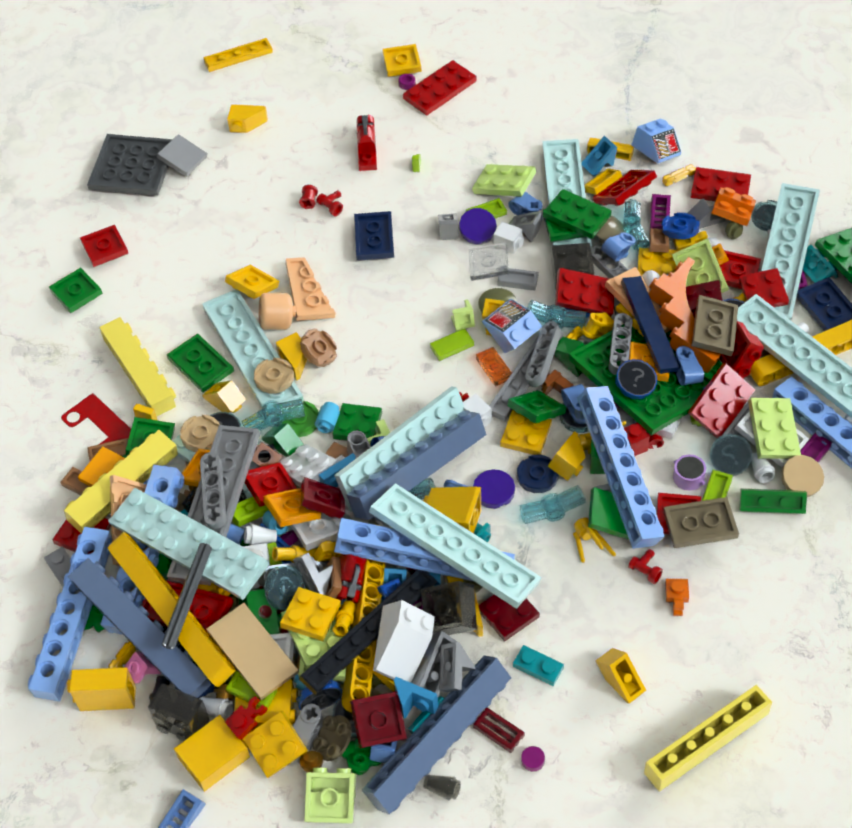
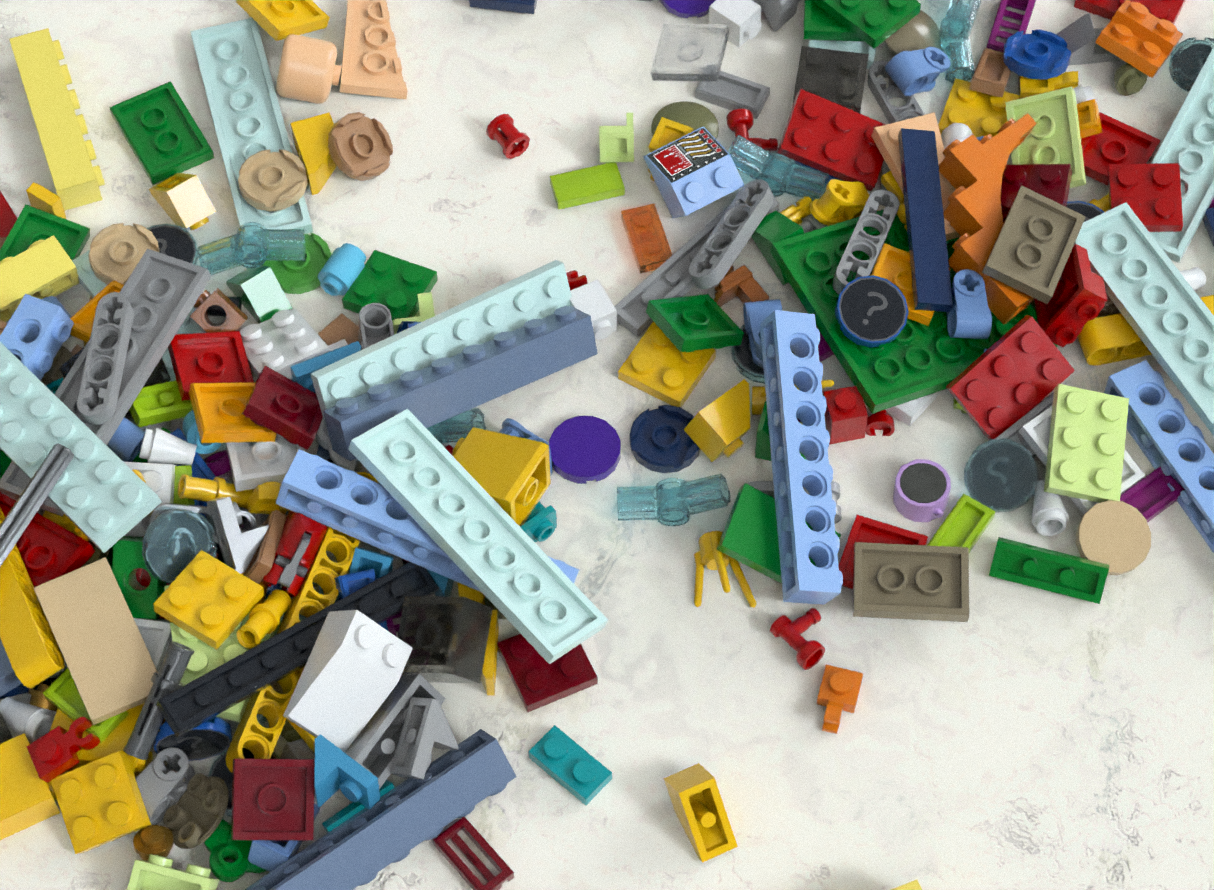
camera: 10 degrees right, 5 degrees up
none -> dark grey pin [123,641,195,760]
none -> red bush [486,114,530,159]
none -> red piece [726,109,778,162]

